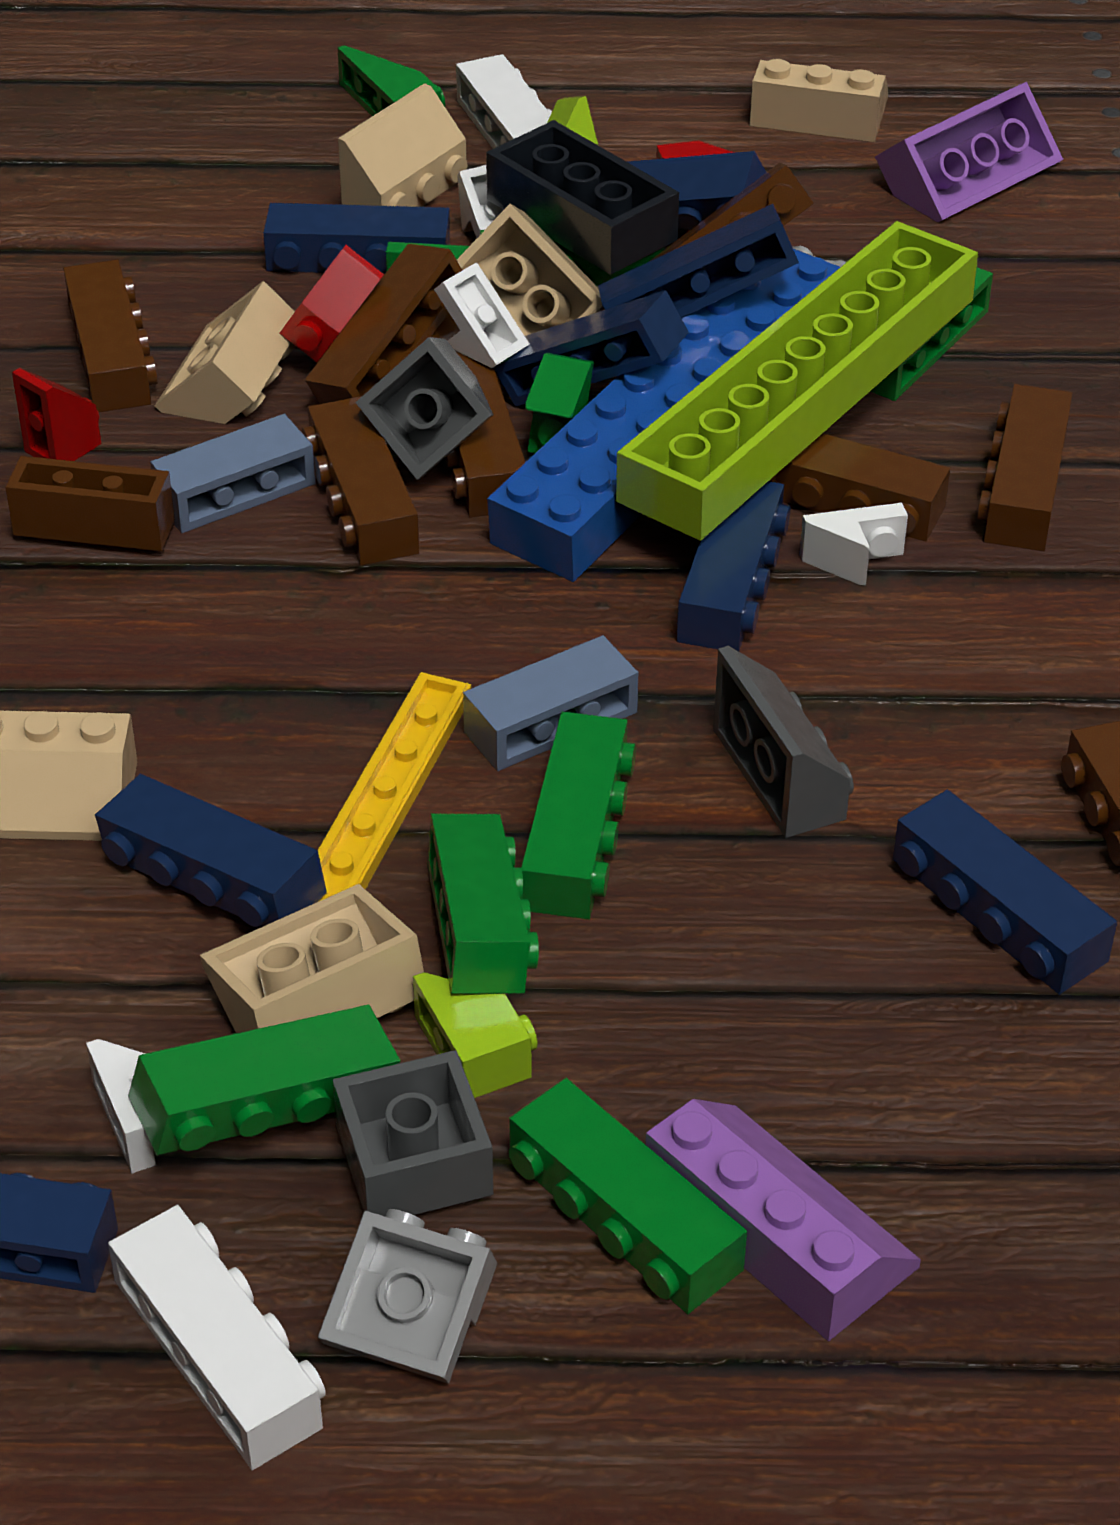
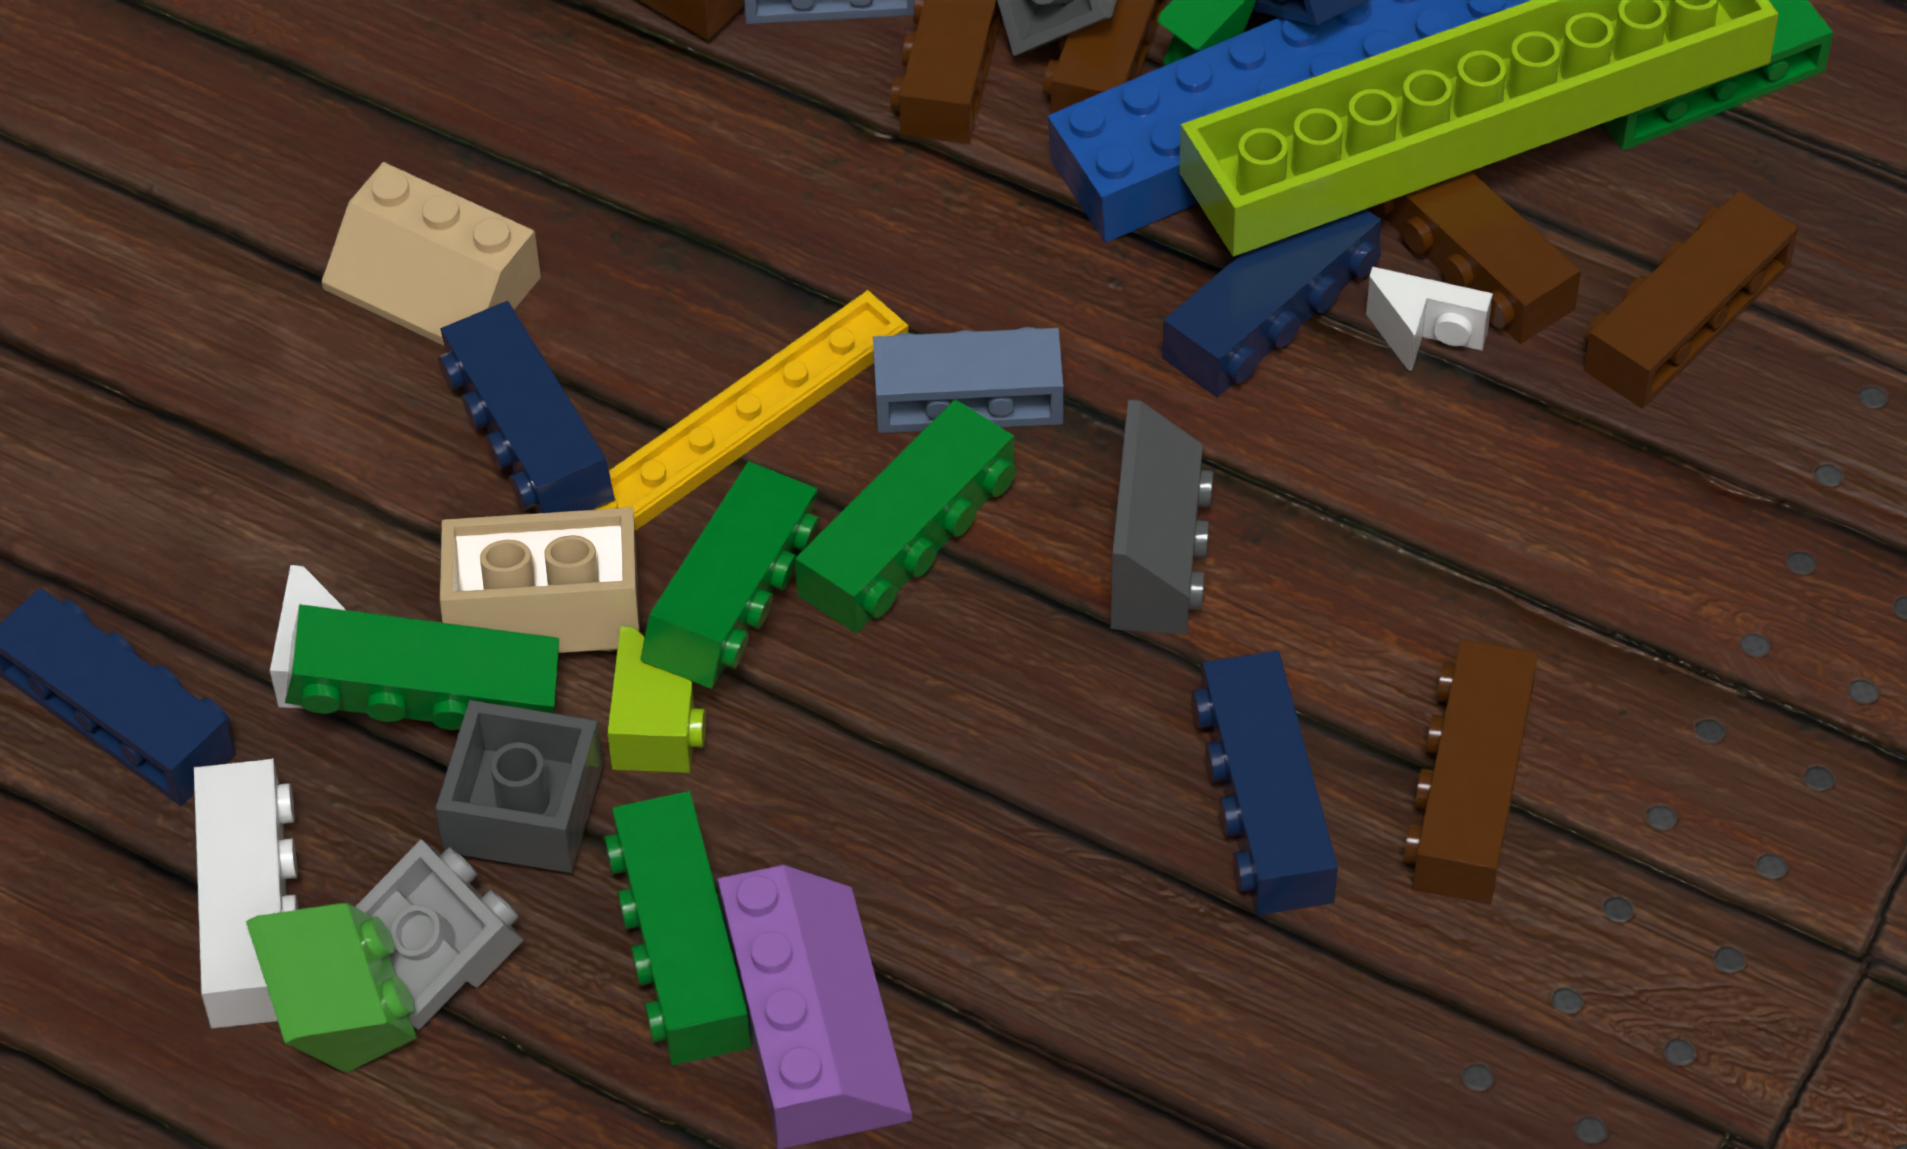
camera: 30 degrees right, 10 degrees up
none -> bright green slope [246,903,417,1073]

